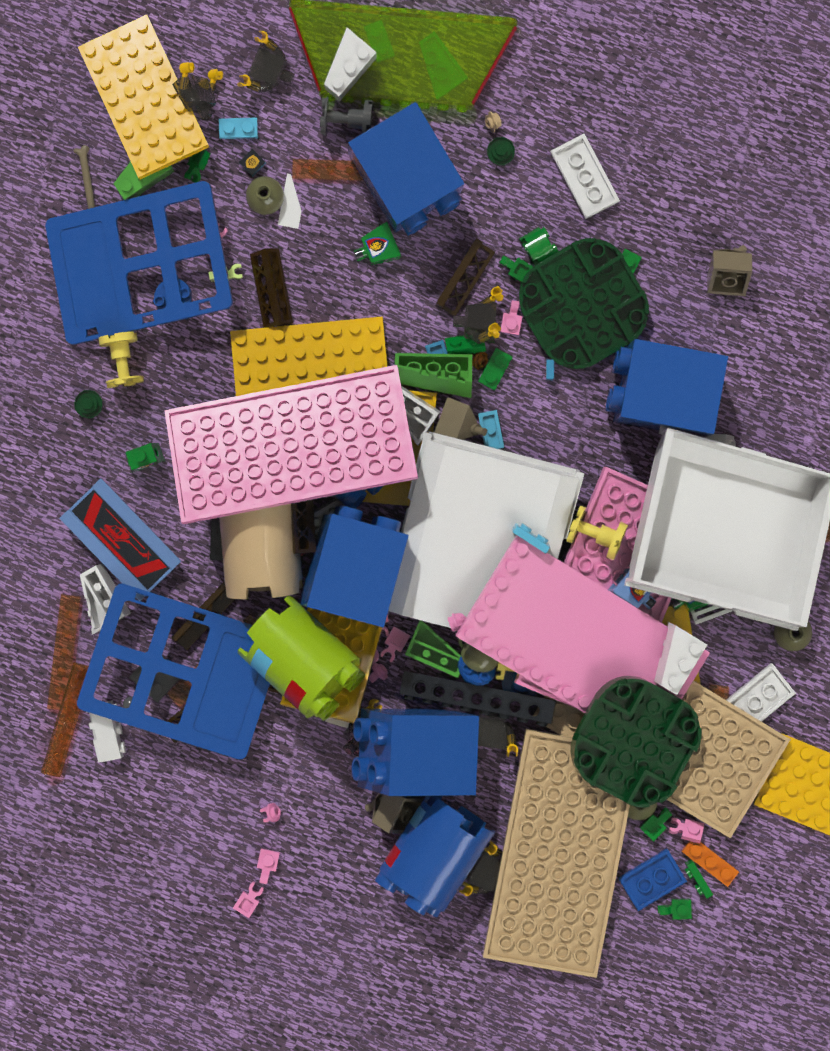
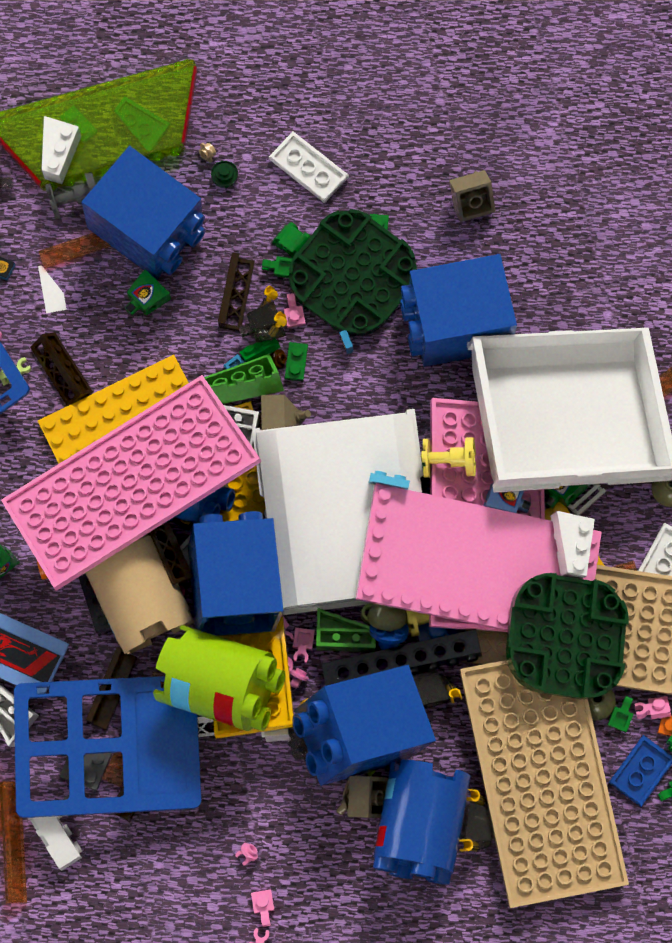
camera: 15 degrees left, 15 degrees down
olive piece [246,176,284,215] -> none
bright pink plate [448,613,466,632] -> none
medium azure plate [478,410,504,449] -> none

